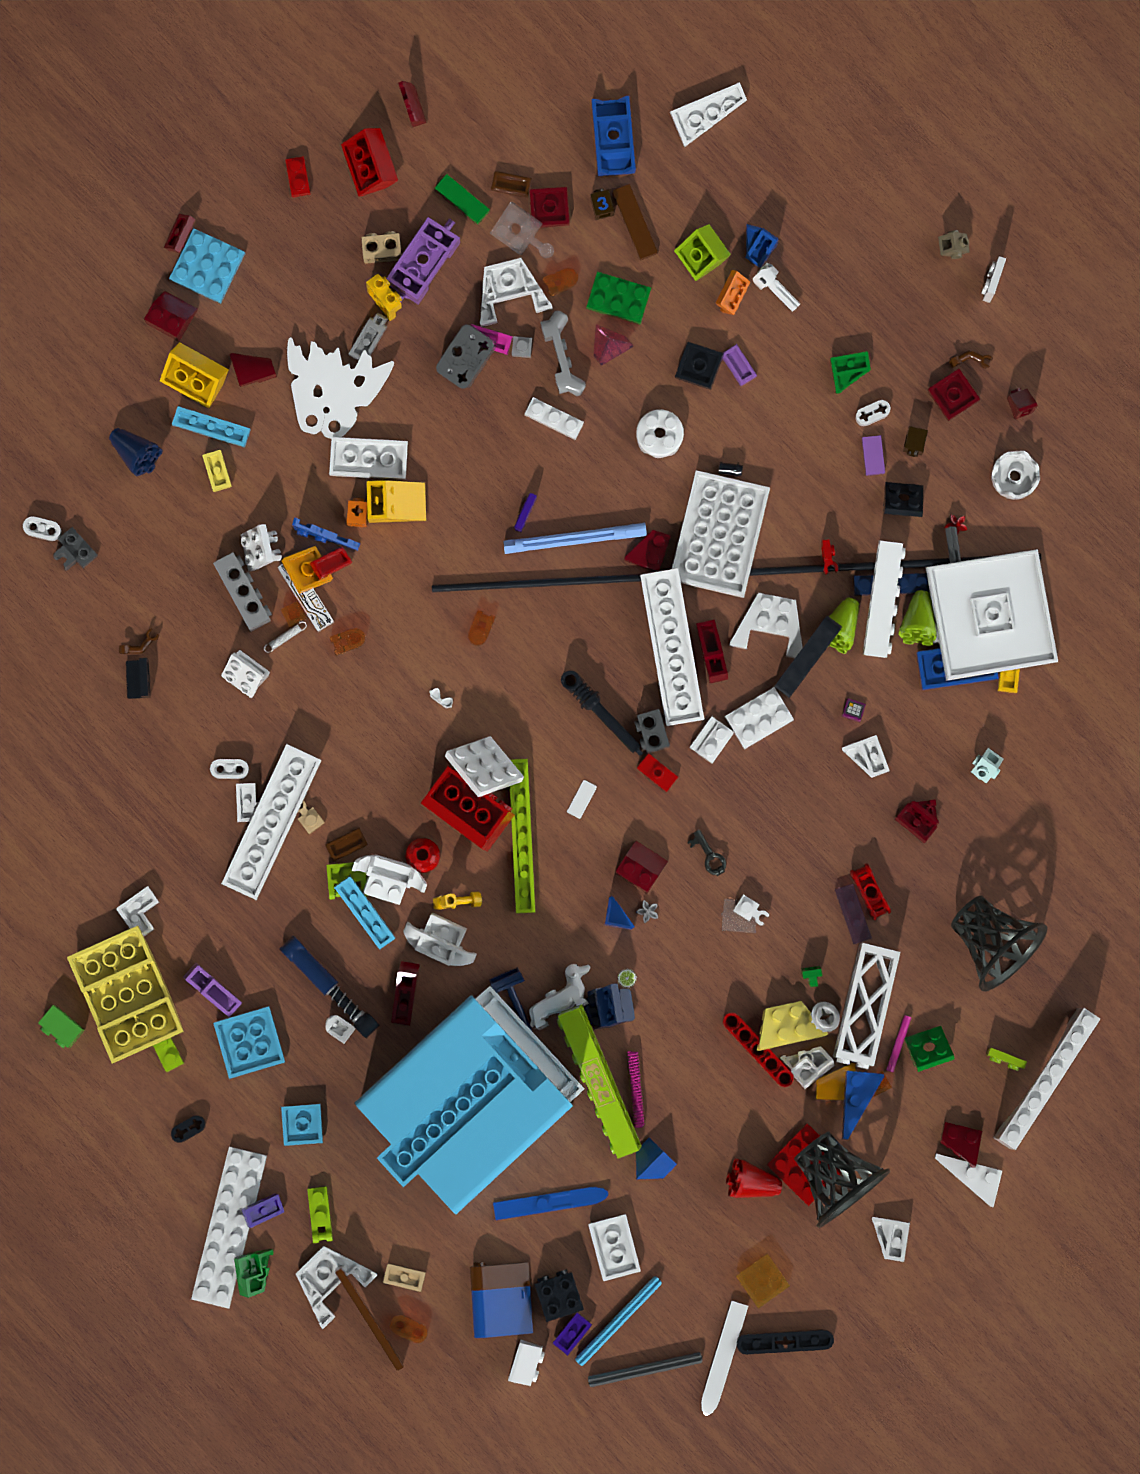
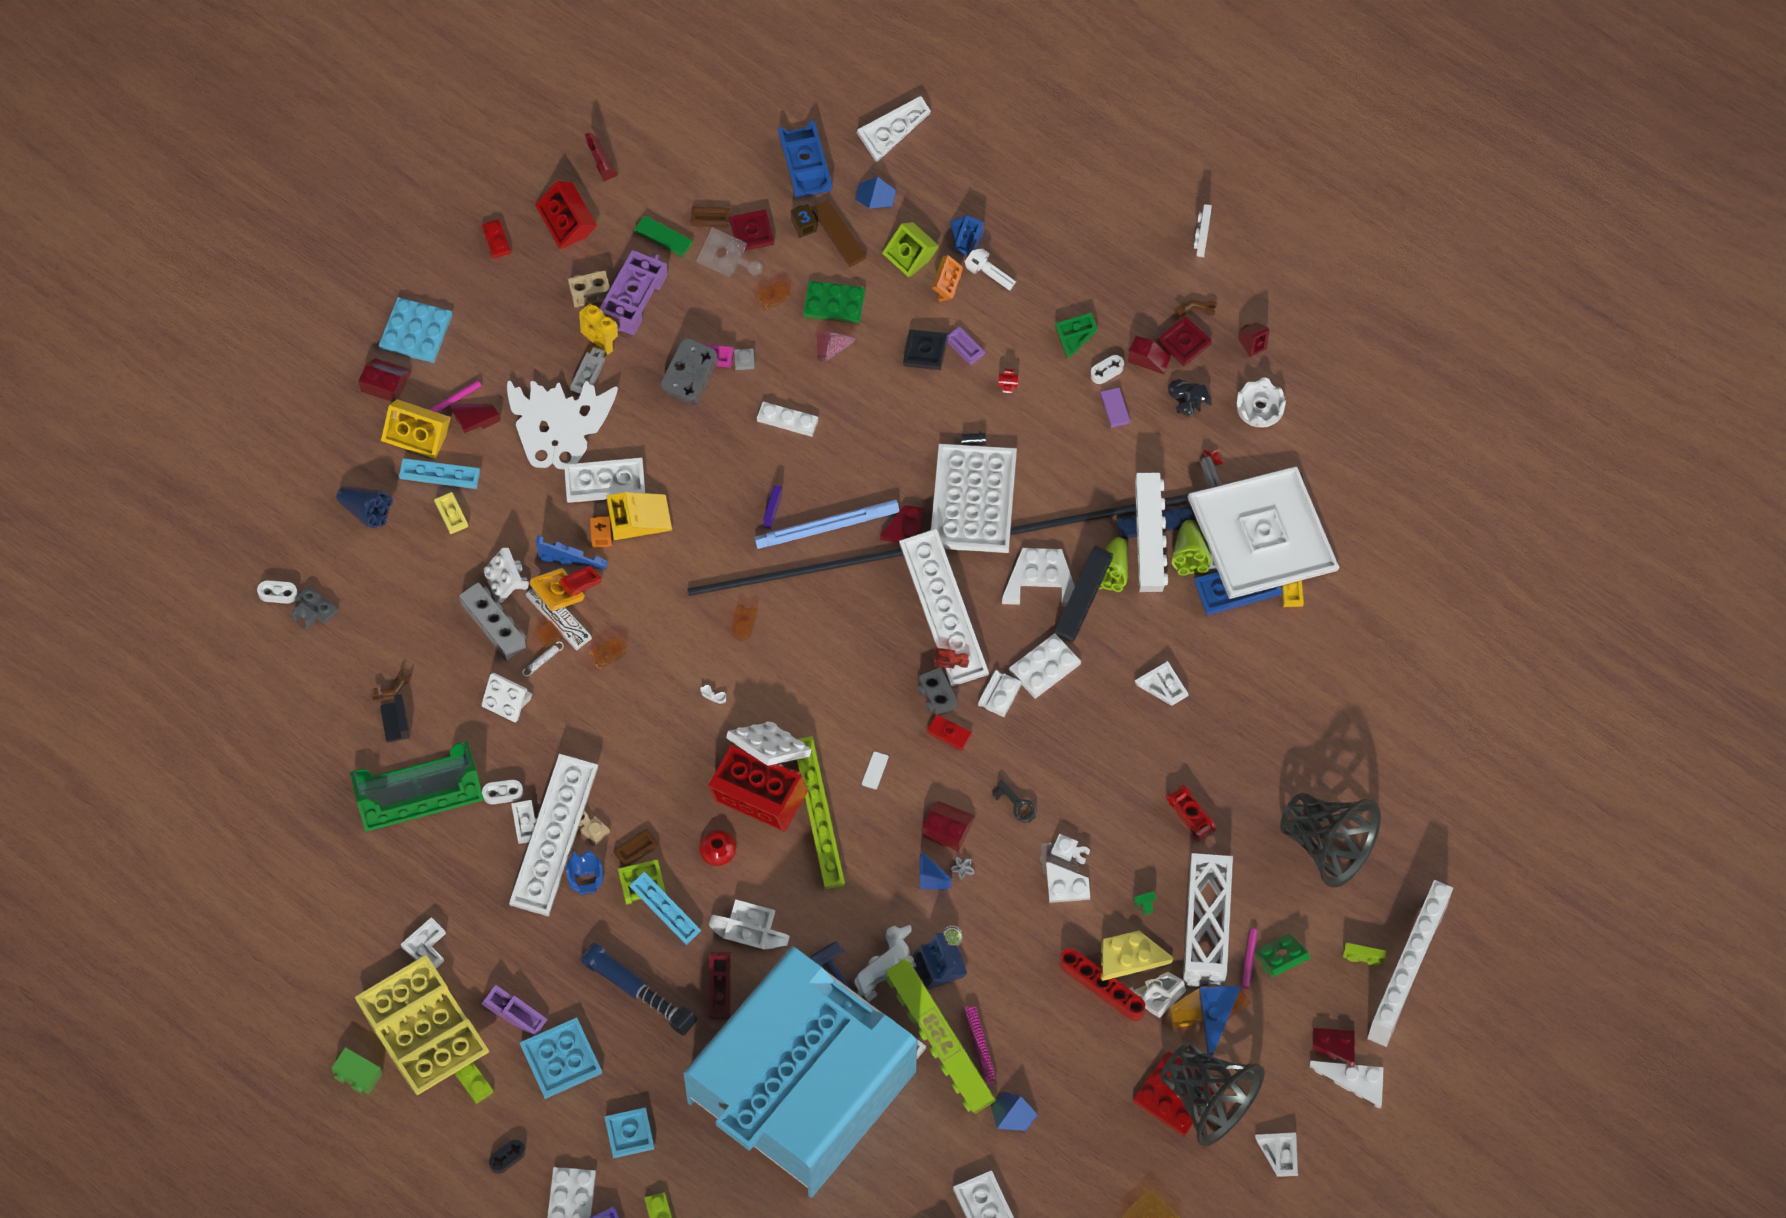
camera: 10 degrees left, 20 degrees down
dark red plate [163,214,195,253] -> none
white plate [325,1015,356,1044] -> none
white plate [352,854,427,905] -> none
yellow bar [433,892,482,910] -> none
white wing [480,258,553,327] -> none
blue piece [493,1187,608,1220] -> none
light grey plate [540,311,586,396] -> none
black piece [561,670,643,756] -> none
white plate [636,409,684,458] -> none
dark red slope [696,619,728,683] -> none
red cone [726,1158,782,1198] -> none
white gear [810,1002,840,1032] -> none
red plate [821,539,838,575] -> none
clear purple tile [834,884,872,945] -> none
slope [842,698,866,723] -> none
black piece [883,482,923,517] -> none
dark red slope [895,799,939,844] -> none
dark brown brick [903,426,928,457] -> none
dark tan brick [938,230,970,259] -> none
light aqua brick [971,748,1004,783] -> none
none -> windscreen [350,741,484,832]
none -> dark pink bar [428,380,482,413]
none -> blue helmet [565,849,604,896]
none -> blue slope [855,177,896,209]
none -> clear red plate [934,647,969,669]
none -> red gear [998,368,1019,393]
none -> white wing [1046,862,1090,903]
none -> dark red slope [1128,335,1171,374]
none -> black animal [1168,379,1212,416]

